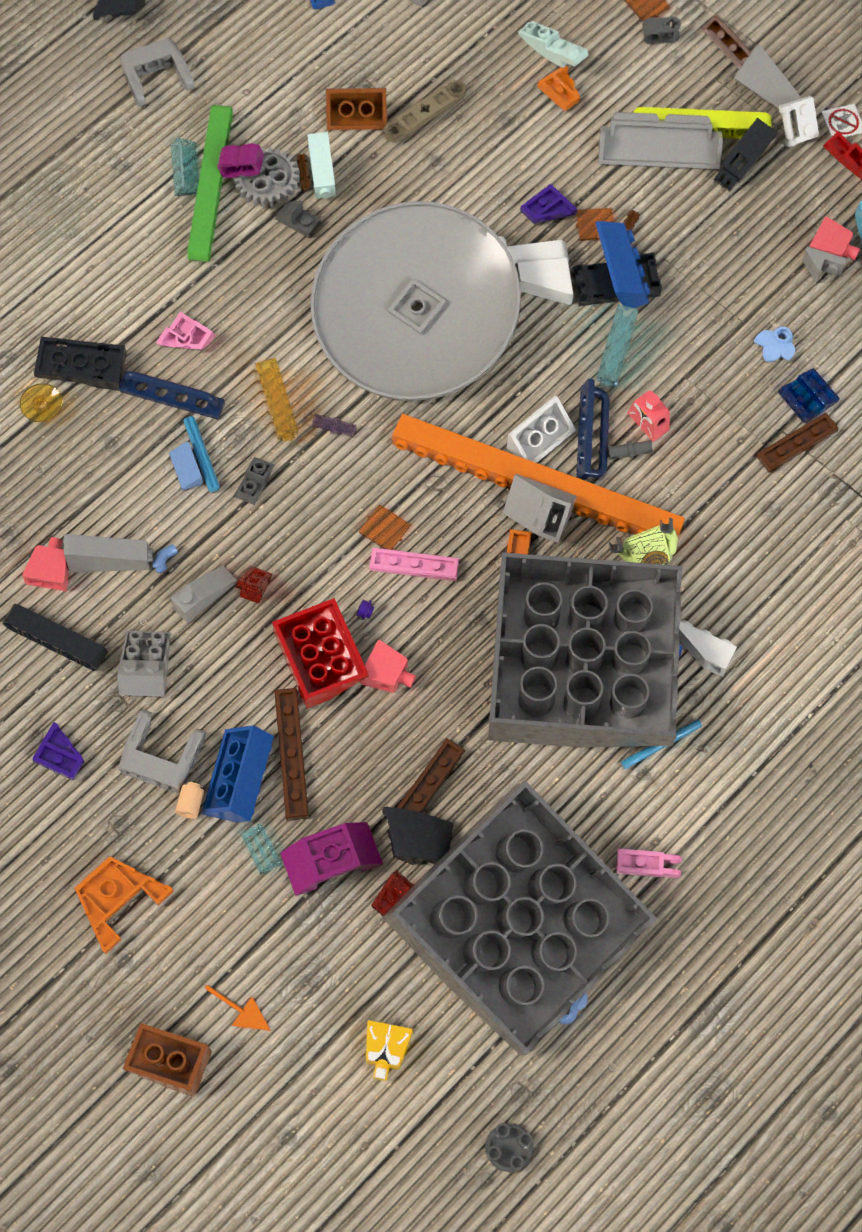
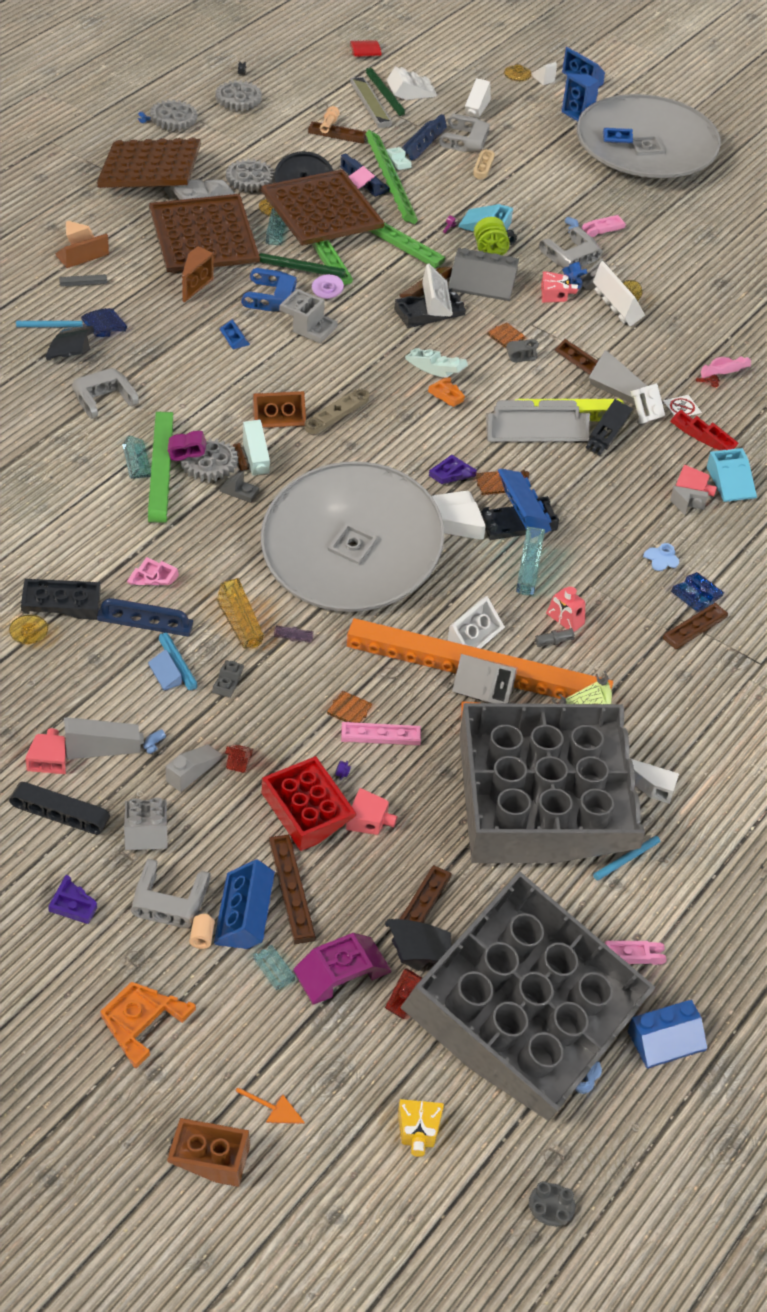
camera: 10 degrees left, 20 degrees down
dark blue piece [576,378,610,481] -> none
none -> slope [627,999,707,1069]

